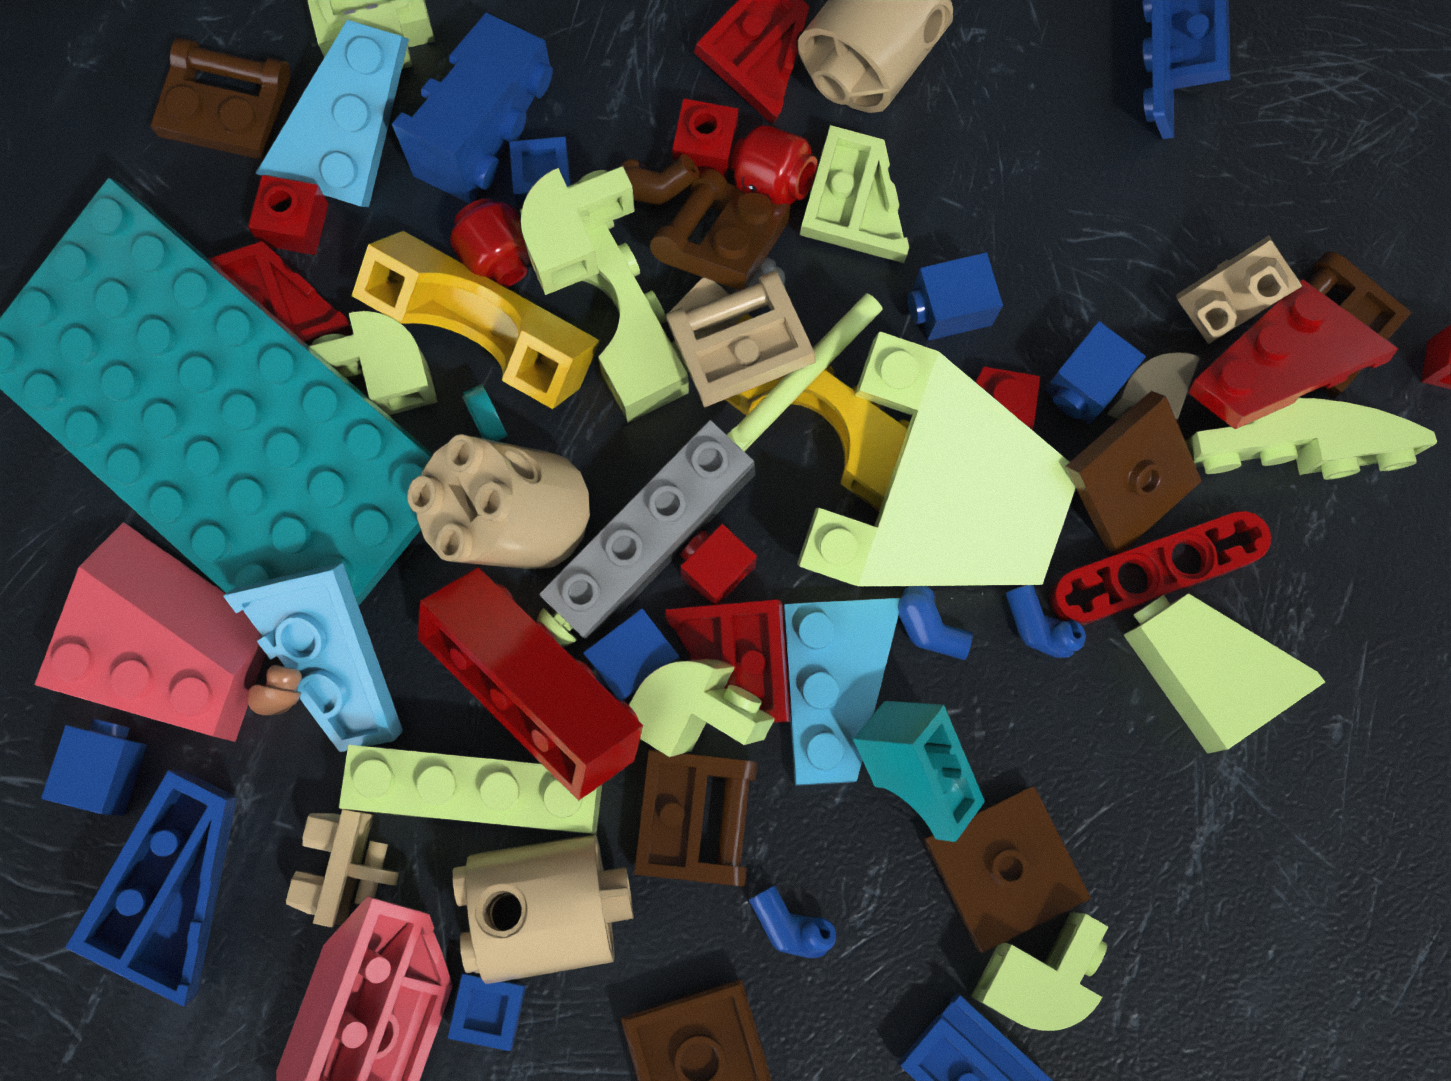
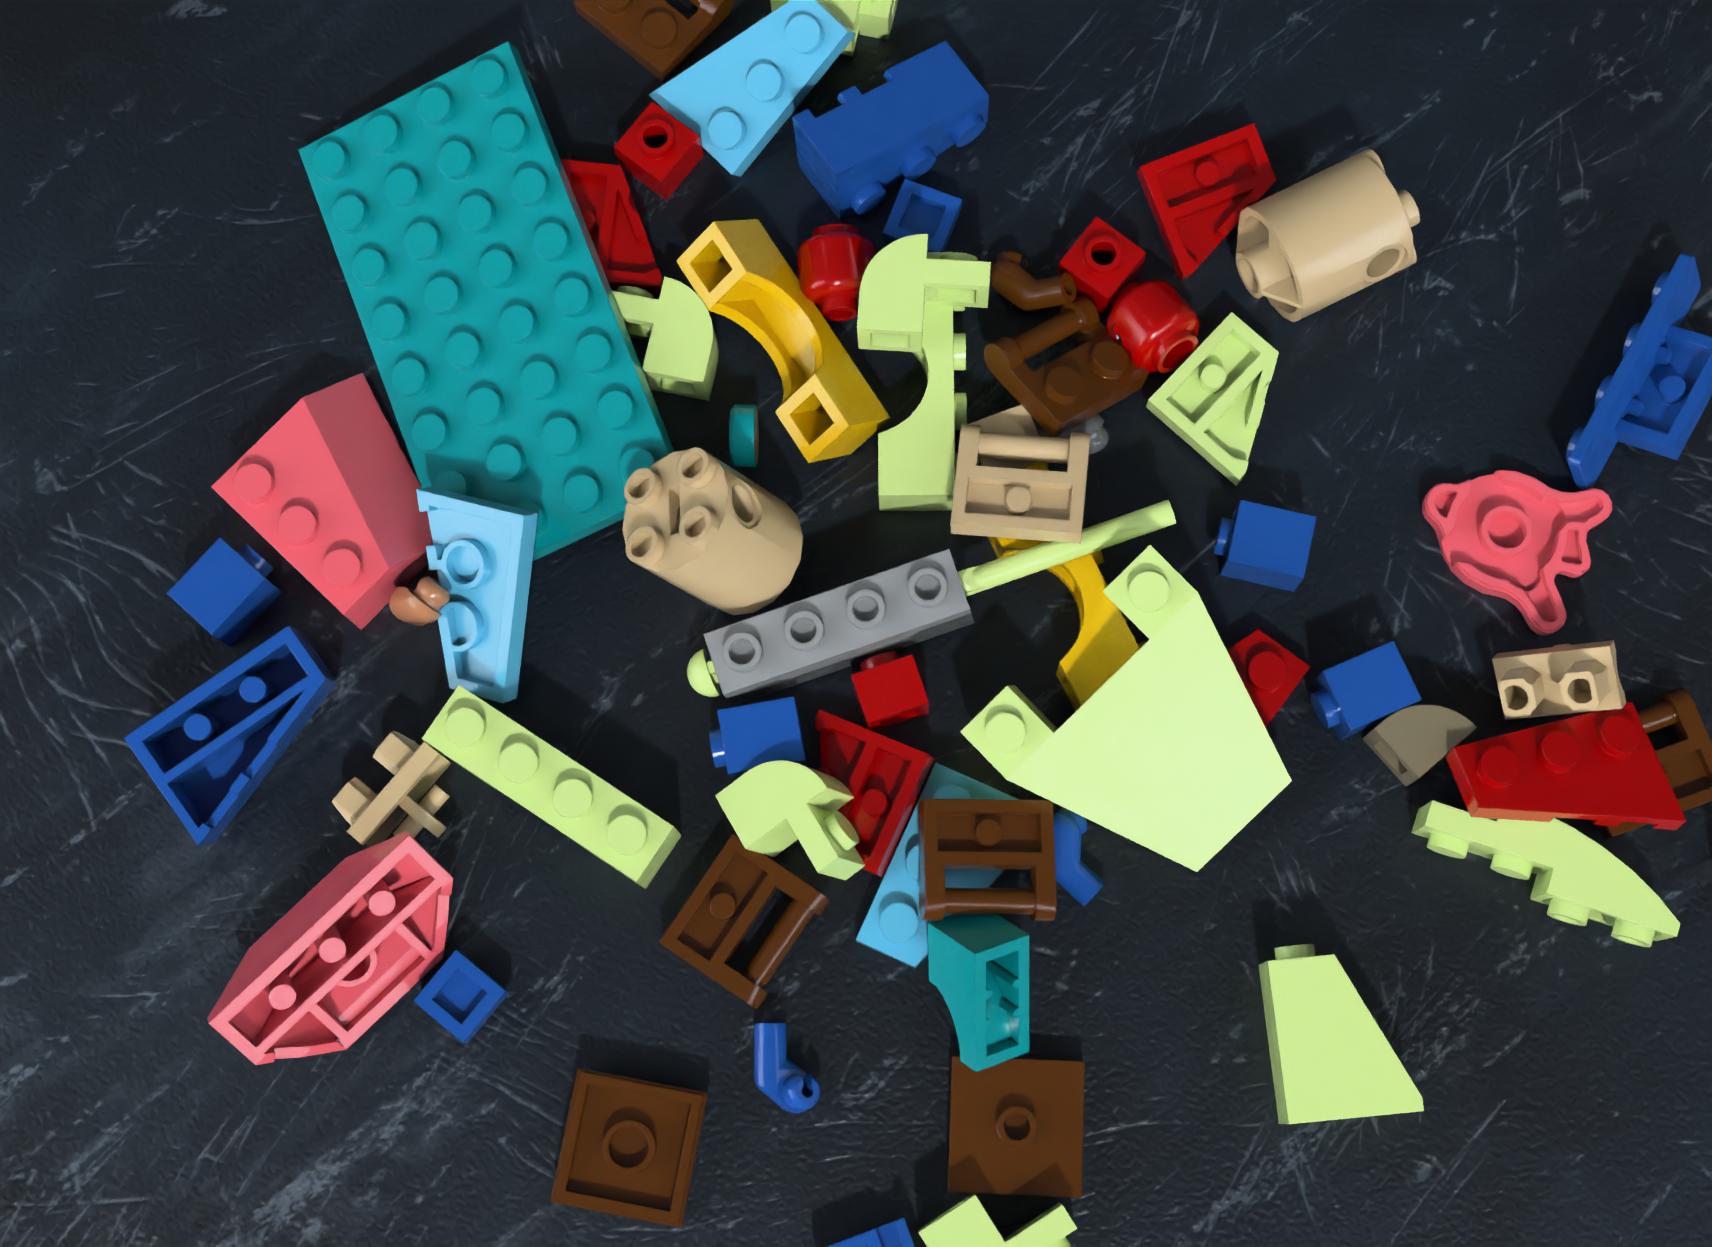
camera: 40 degrees right, 0 degrees up
red brick [418,567,643,801] -> none
tan cylinder [453,834,634,984] -> none
blue arm [1005,585,1086,658] -> none
red beam [1049,511,1271,625] -> none
reddish brown plate [1066,390,1202,554] -> none
none -> reddish brown plate [919,799,1057,921]
none -> coral tile [1422,470,1612,636]

